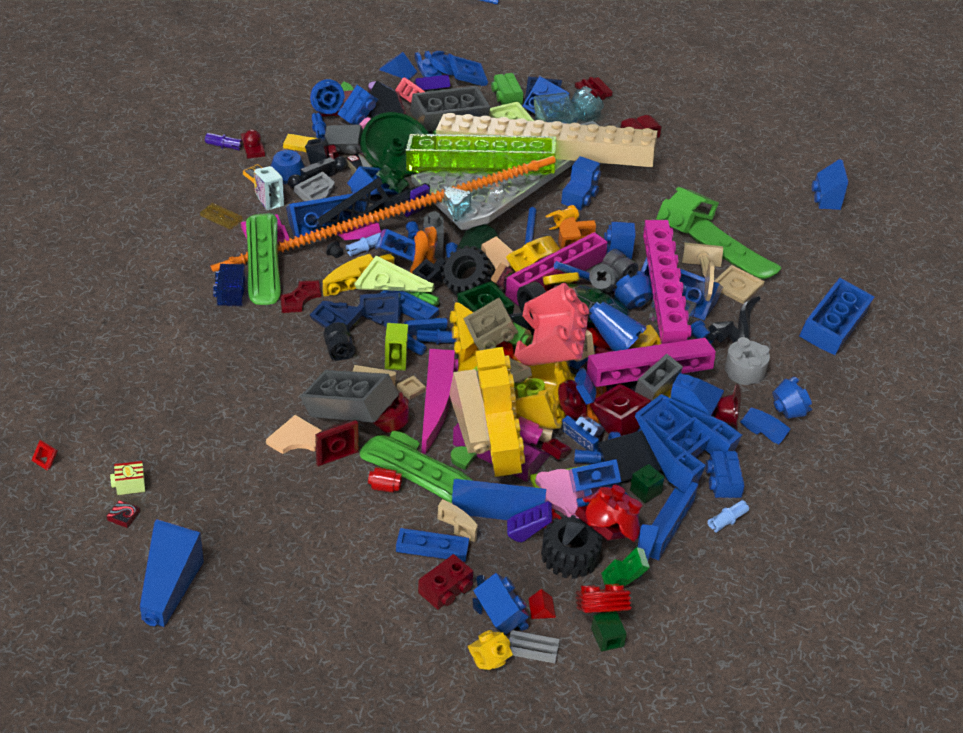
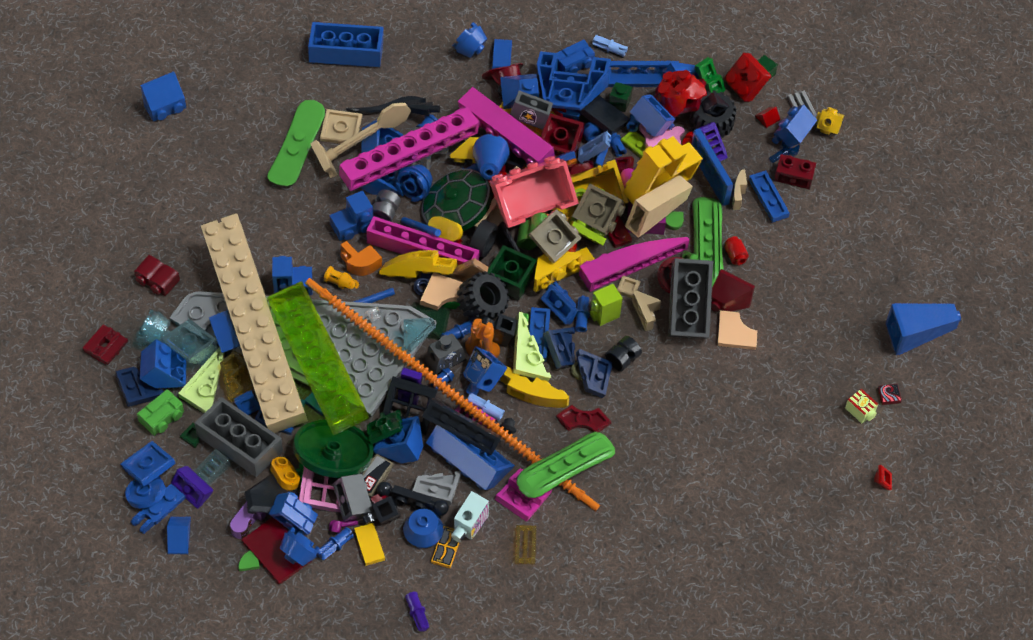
camera: 120 degrees left, 15 degrees up
clear blue brick [213,264,245,306] -> none
dark red tile [240,129,265,159] -> none
coral slope [395,77,425,103] -> none
dark grey piece [589,264,620,293] -> none
bright green piece [656,187,719,233] -> none
light grey brick [724,337,770,385] -> none

